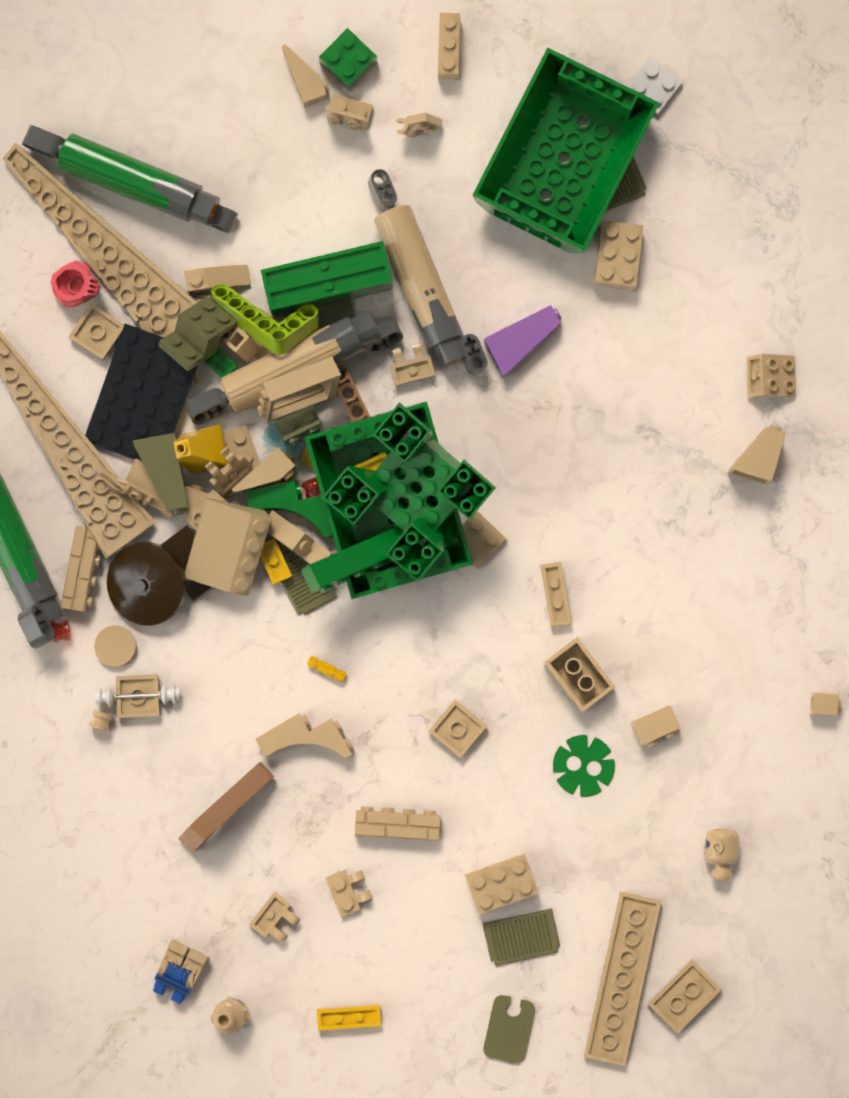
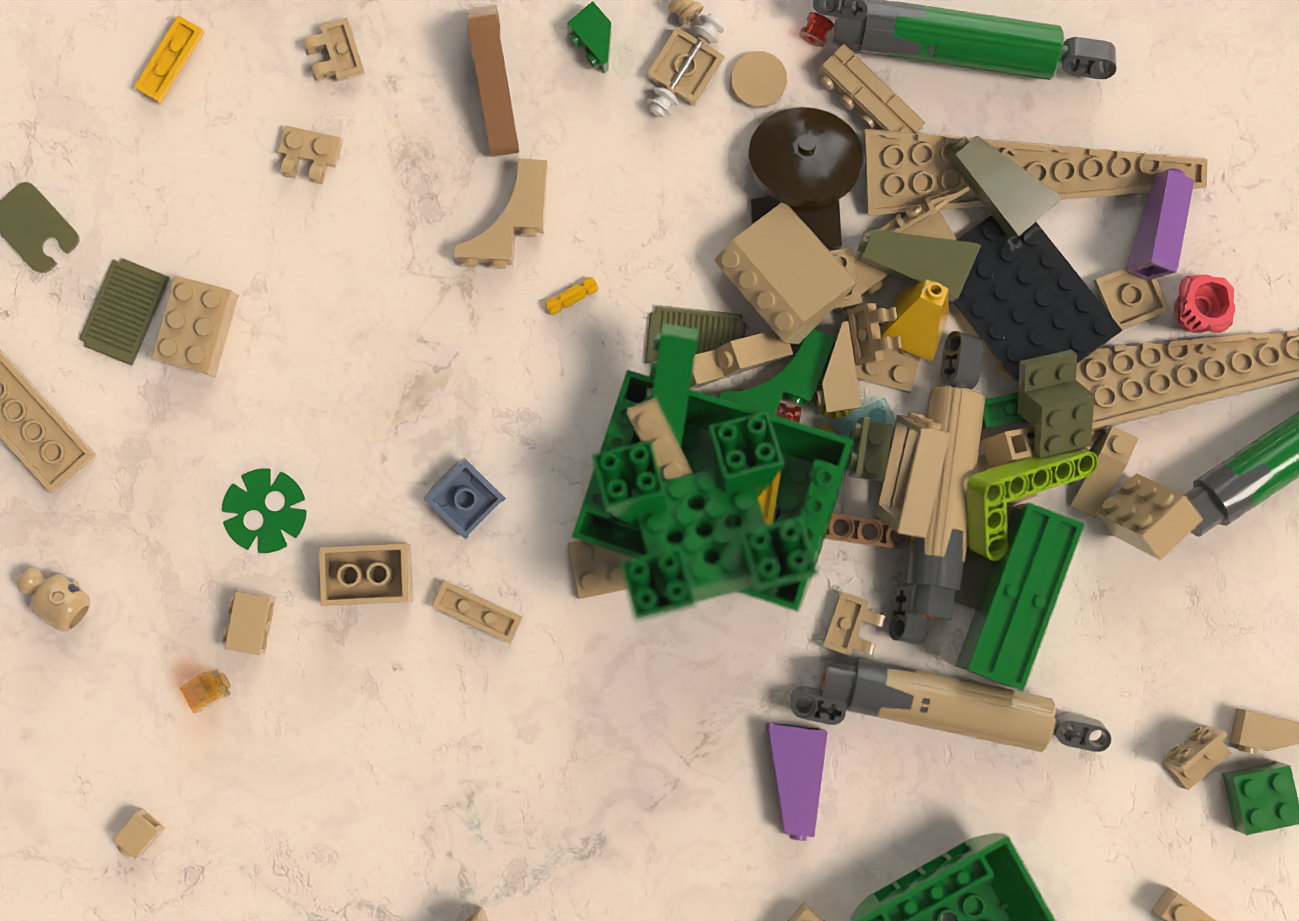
camera: 120 degrees right, 0 degrees up
yellow plate [260,538,292,585] -> none
tan brick [355,806,440,841] -> none
tan plate [396,113,443,138] -> none
tan plate [428,700,487,758] -> none
none -> clear yellow slope [180,669,231,714]
none -> sand blue slope [424,458,506,540]
none -> green slope [567,1,612,73]
none -> tan plate [627,398,693,482]
none -> olive slope [947,136,1062,237]
none -> tan brick [1095,473,1203,560]
none -> medium lavender slope [1125,168,1194,280]

